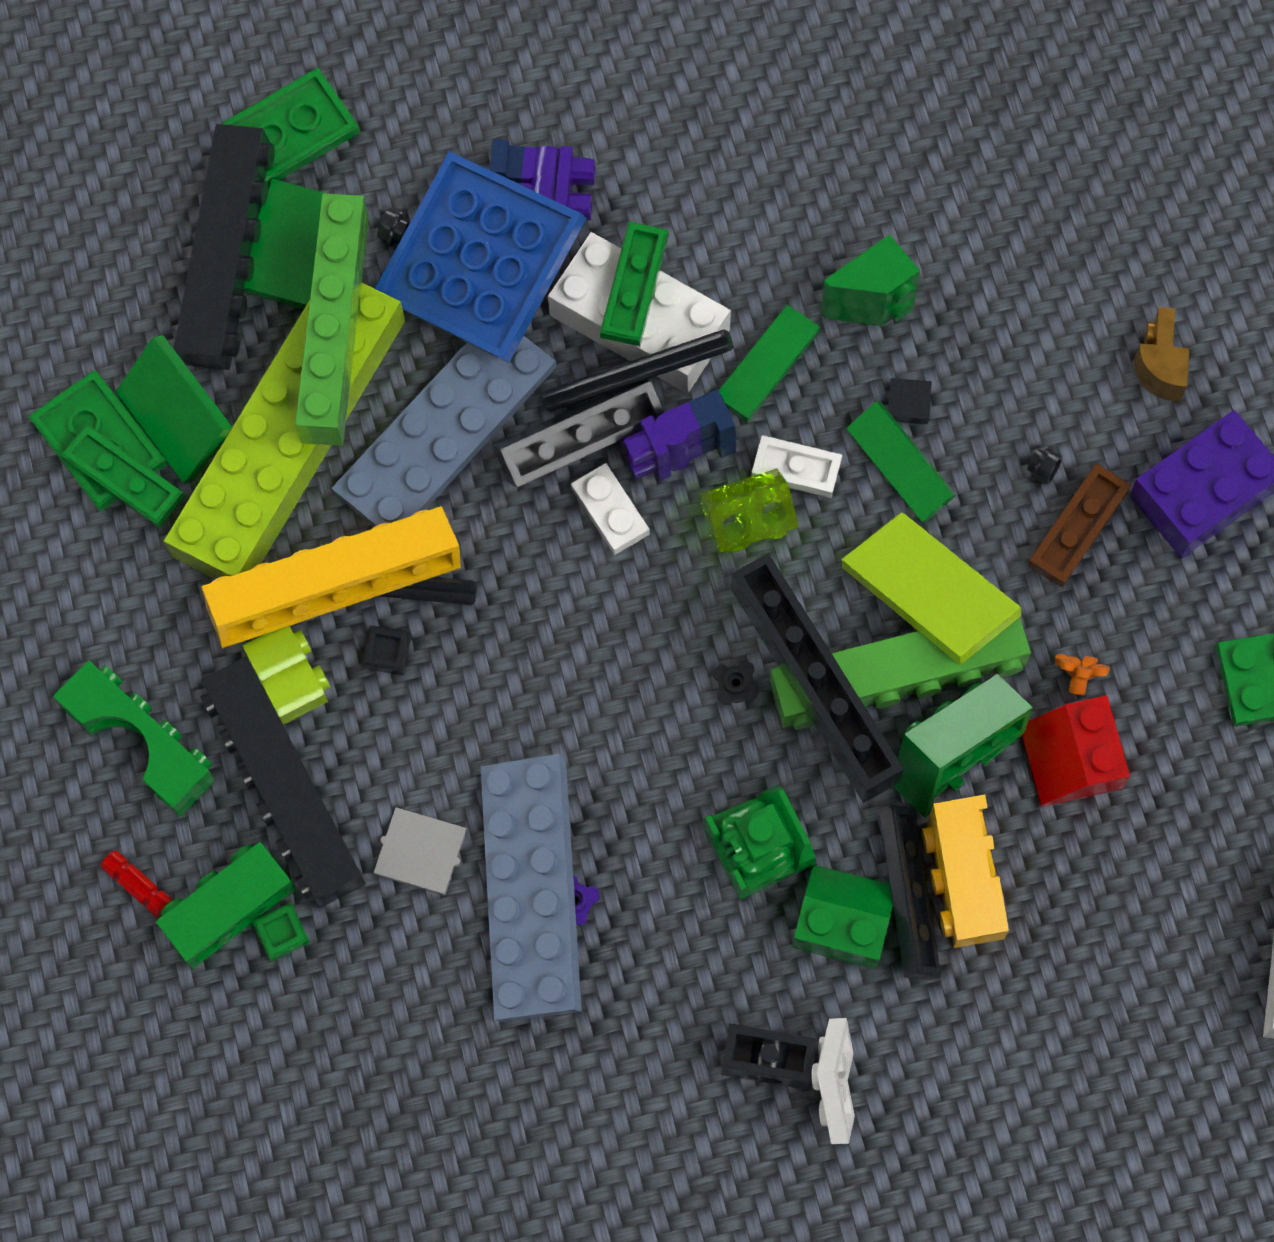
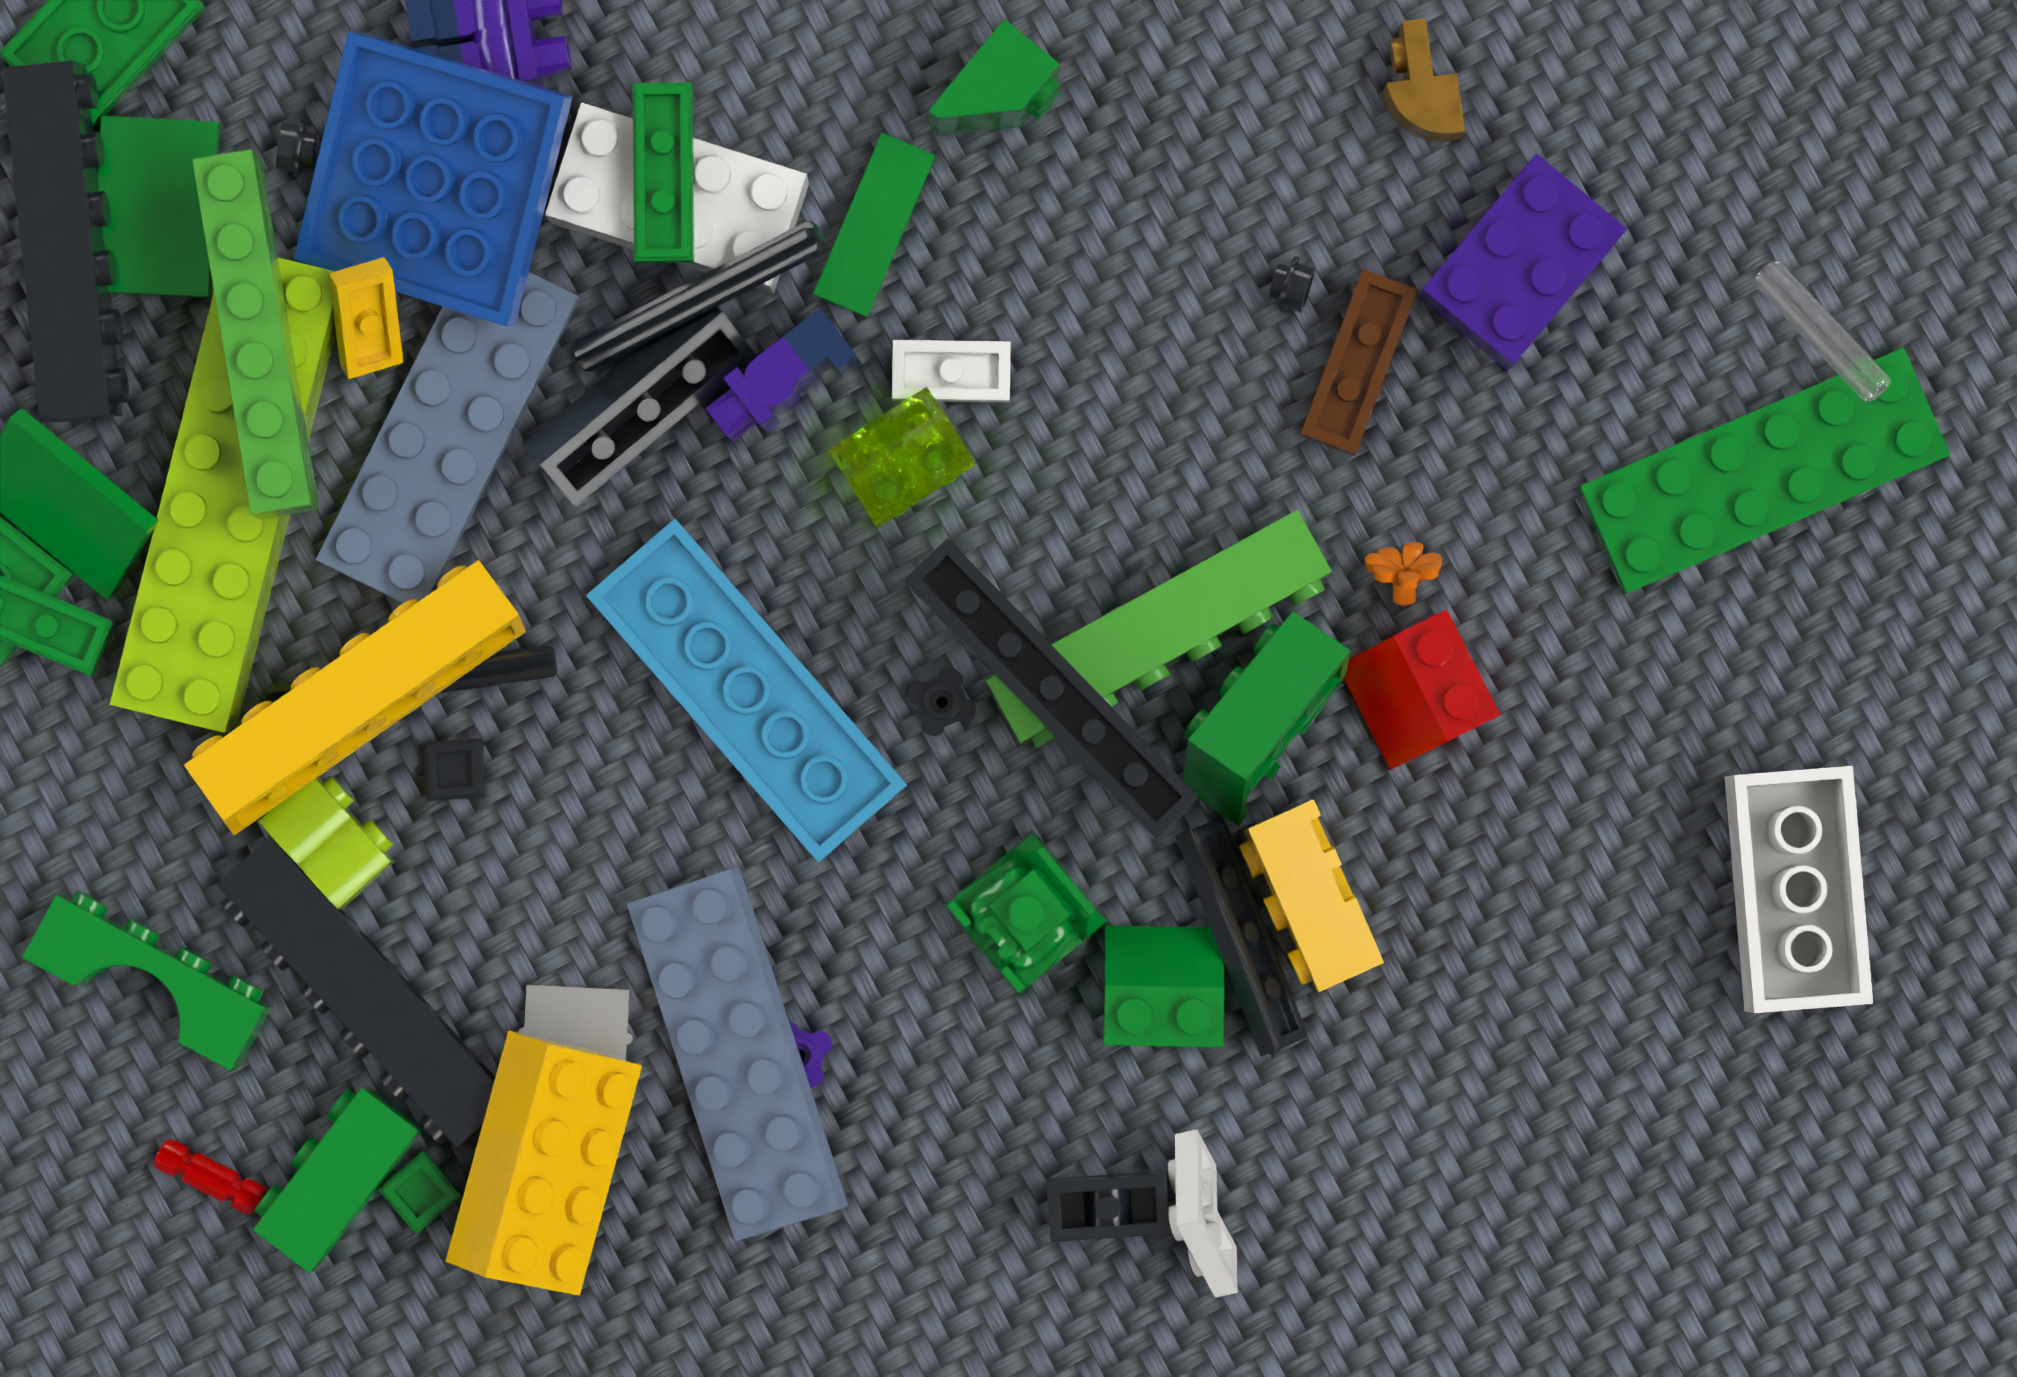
camera: 20 degrees left, 15 degrees up
white plate [571,463,650,555] -> none
lime tile [842,512,1021,665] -> none
green tile [846,401,957,522] -> none
black tile [888,378,932,425] -> none
none -> yellow plate [328,257,403,380]
none -> yellow brick [445,1030,642,1296]
none -> dark azure plate [586,519,908,863]

